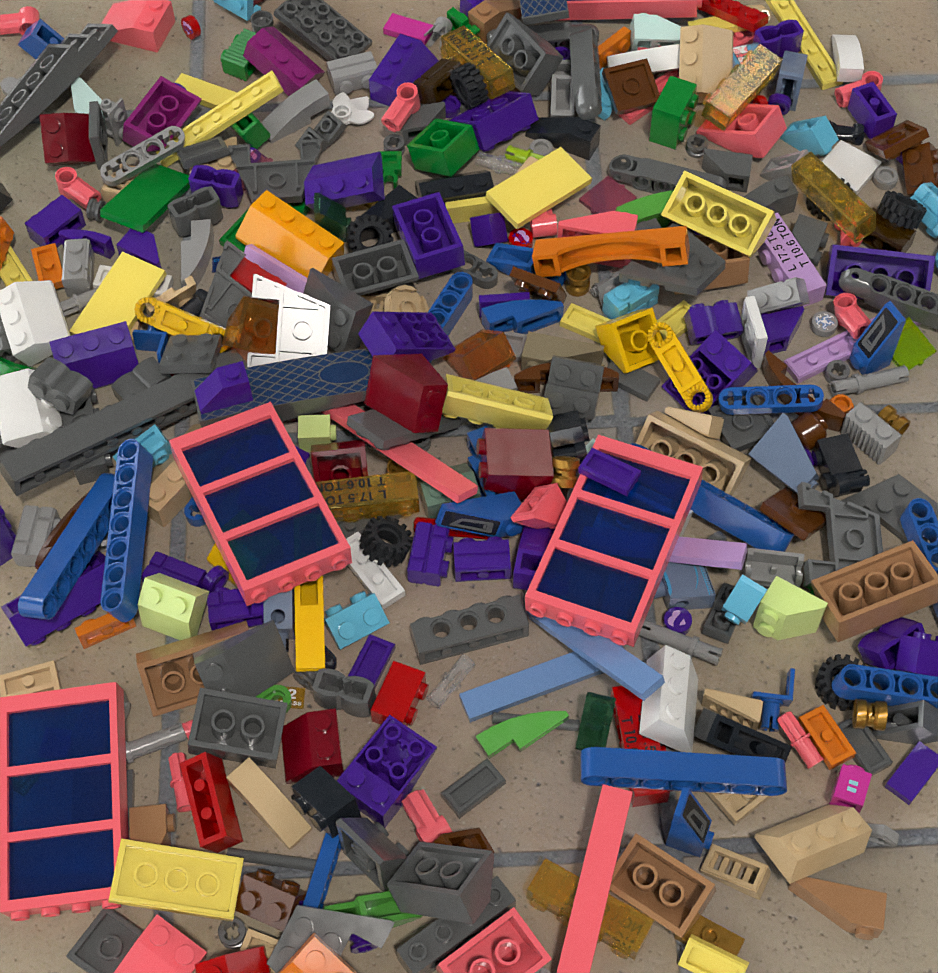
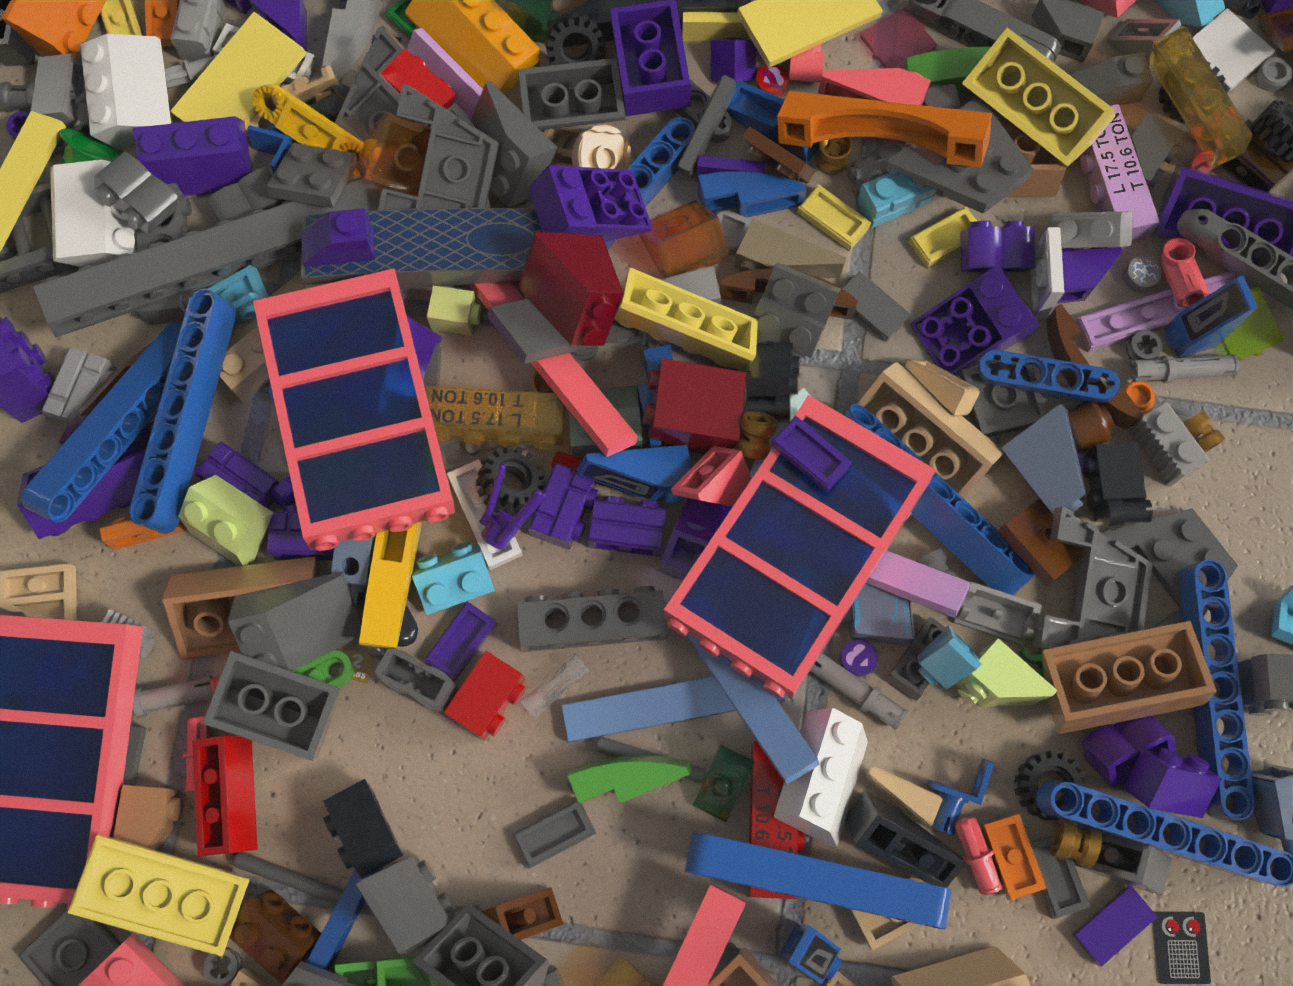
camera: 10 degrees right, 15 degrees up
tan slope [226,757,312,850] -> none
dark red slope [281,708,344,784] -> none
dark red slope [311,440,370,503] -> none
dark purple slope [337,715,437,828] -> none
coral piece [401,789,452,843] -> none
yellow slope [595,307,663,373] -> none
yellow plate [647,322,713,413] -> none
dark pink brick [829,764,872,813] -> none
none -> dark purple plant [479,464,546,550]
none -> dark grey tile [678,75,737,179]

